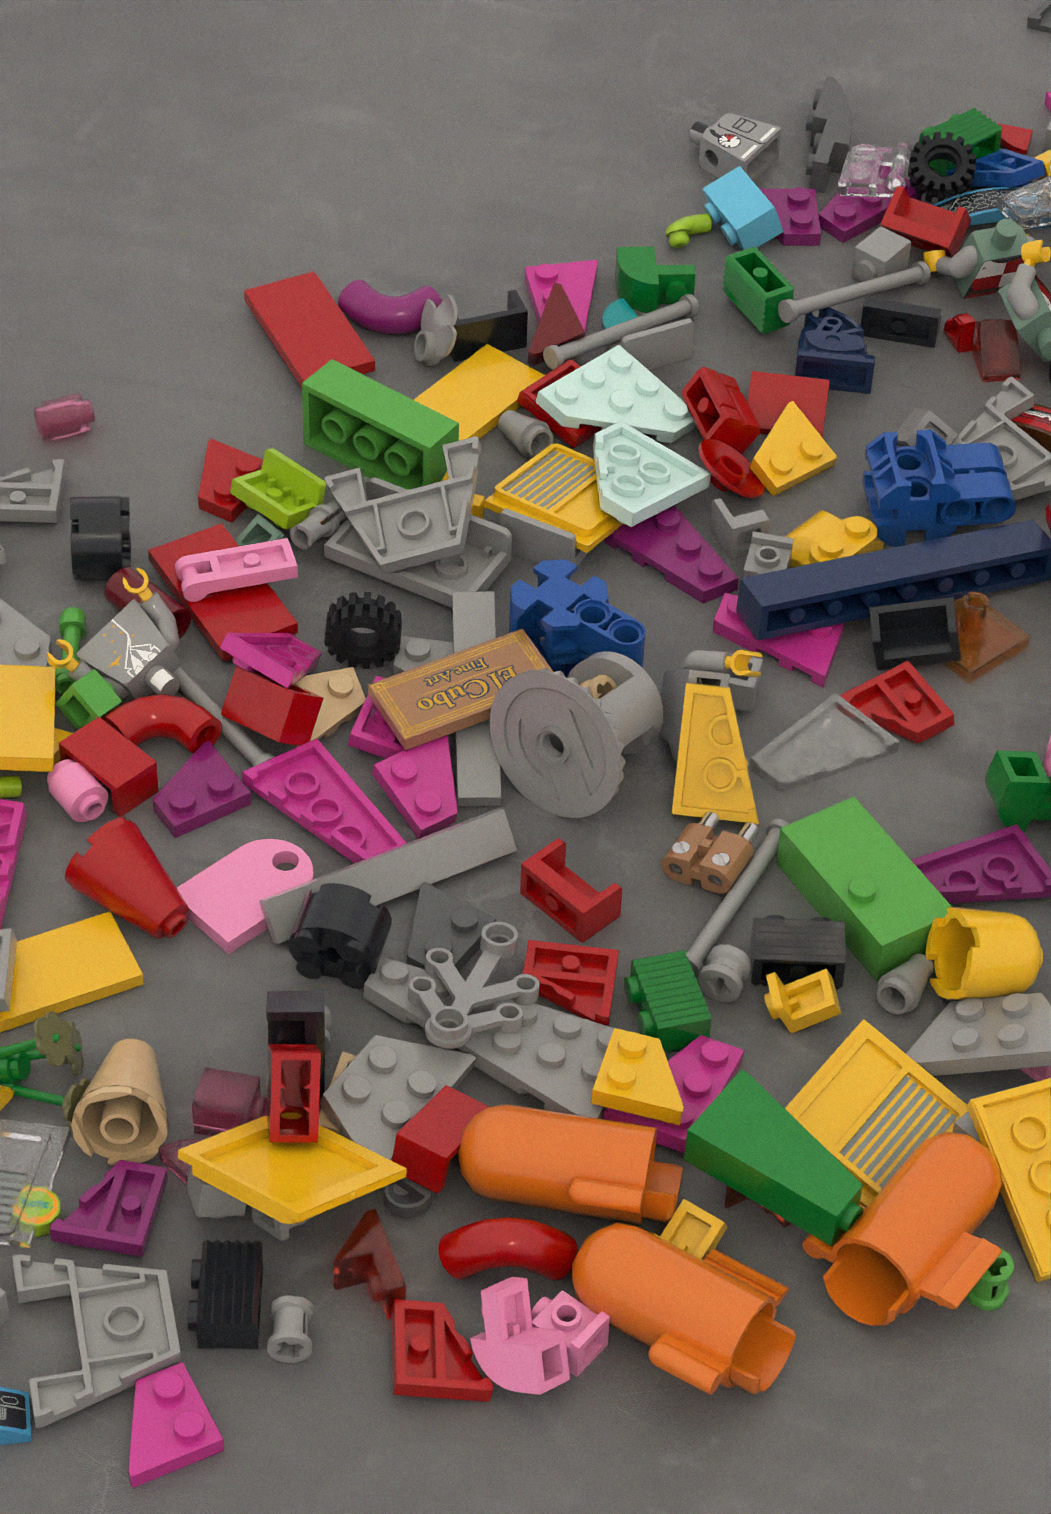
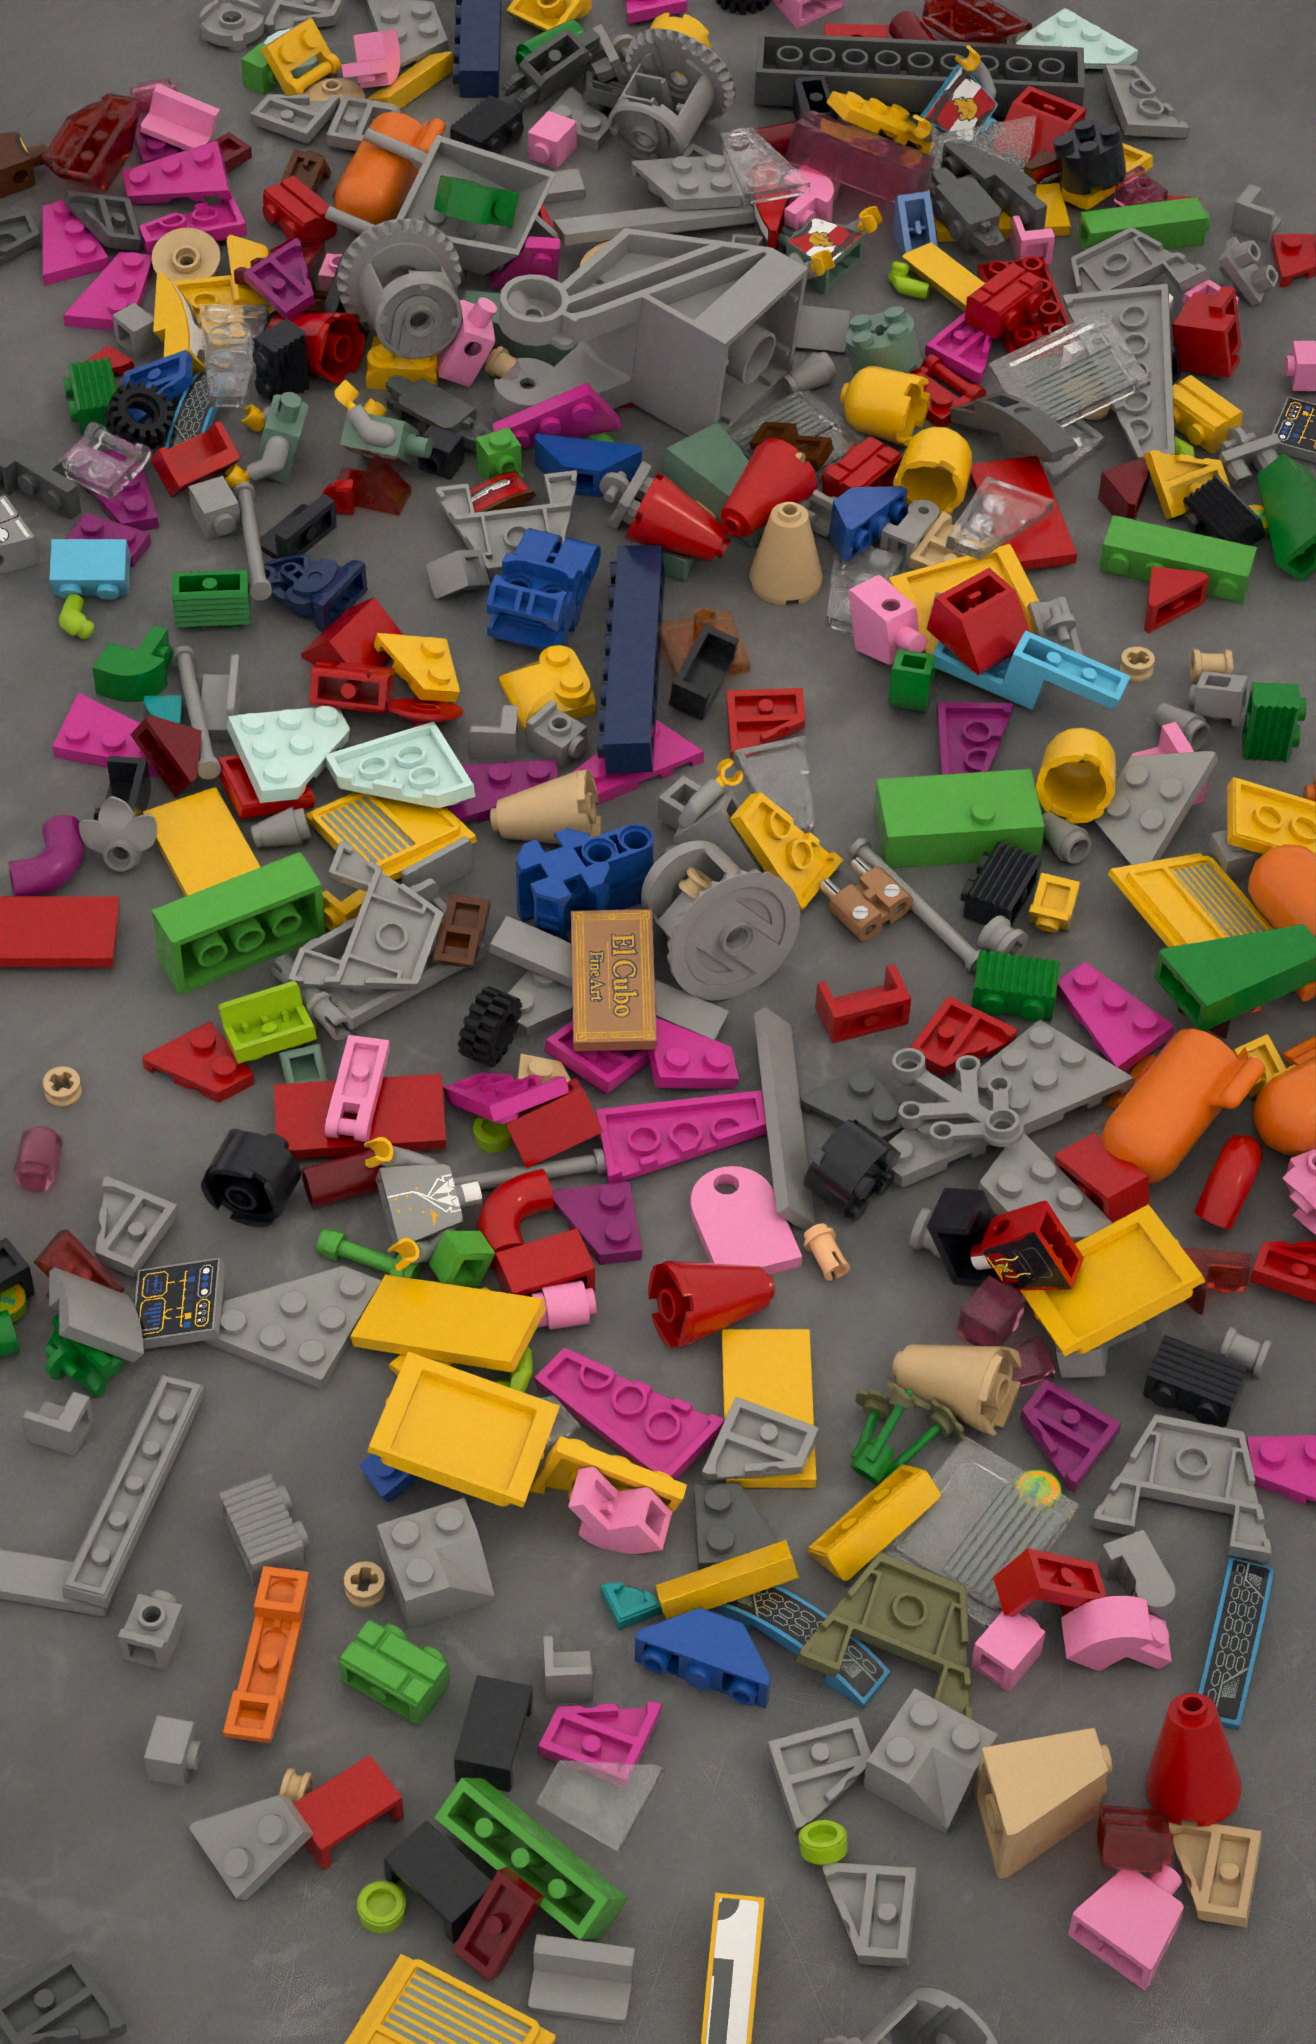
camera: 65 degrees left, 5 degrees up
yellow wing [591,1028,684,1125] -> none
none -> tan bush [43,1066,82,1107]
none -> reddish brown slope [433,894,491,969]
none -> tan cone [490,769,601,845]
none -> light nougat pin [804,1223,850,1281]

